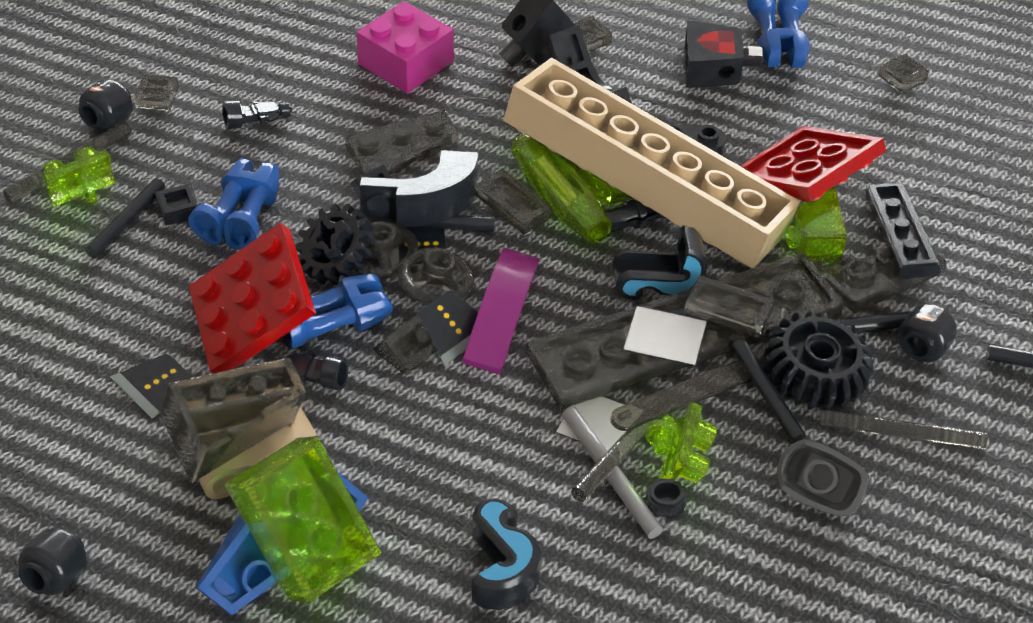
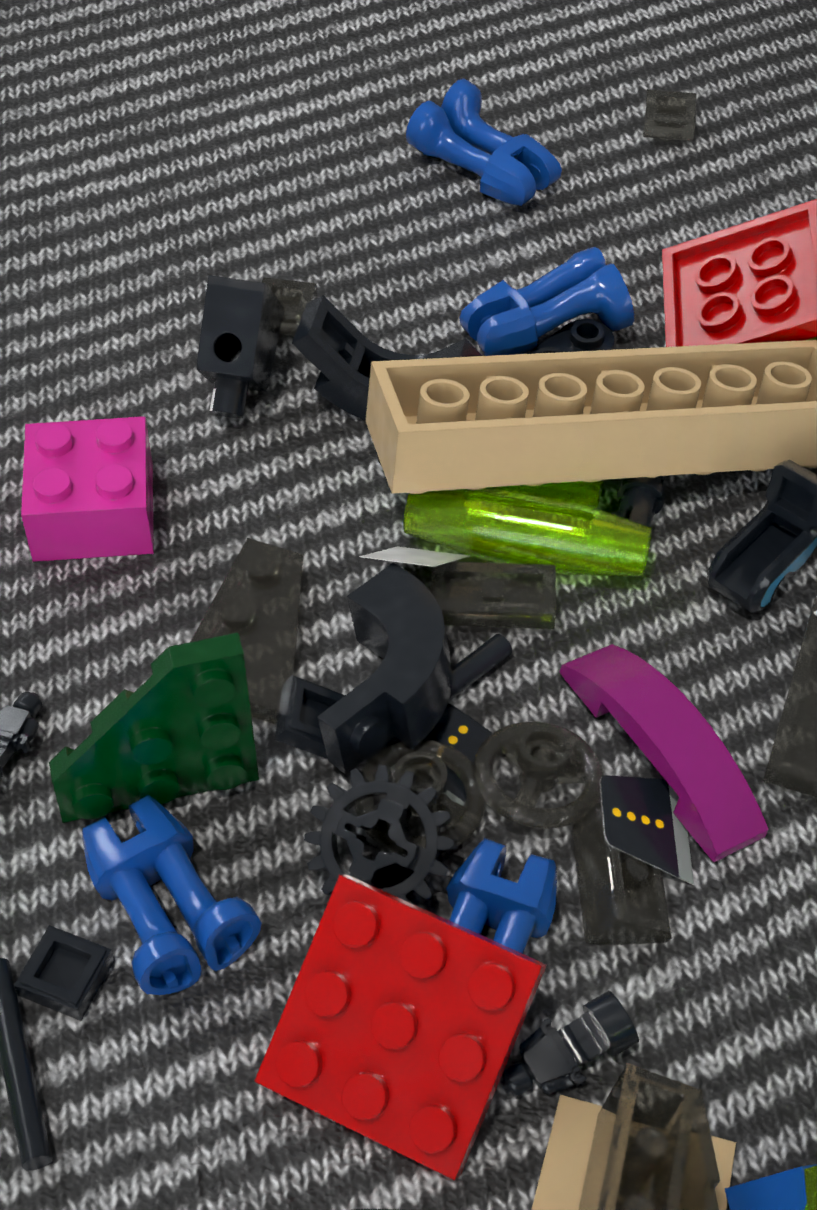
camera: 45 degrees left, 5 degrees up
black torso [684,20,762,88] -> none
none -> dark green plate [49,632,259,823]
none -> white sticker [359,546,469,567]
none -> blue piece [459,247,634,356]

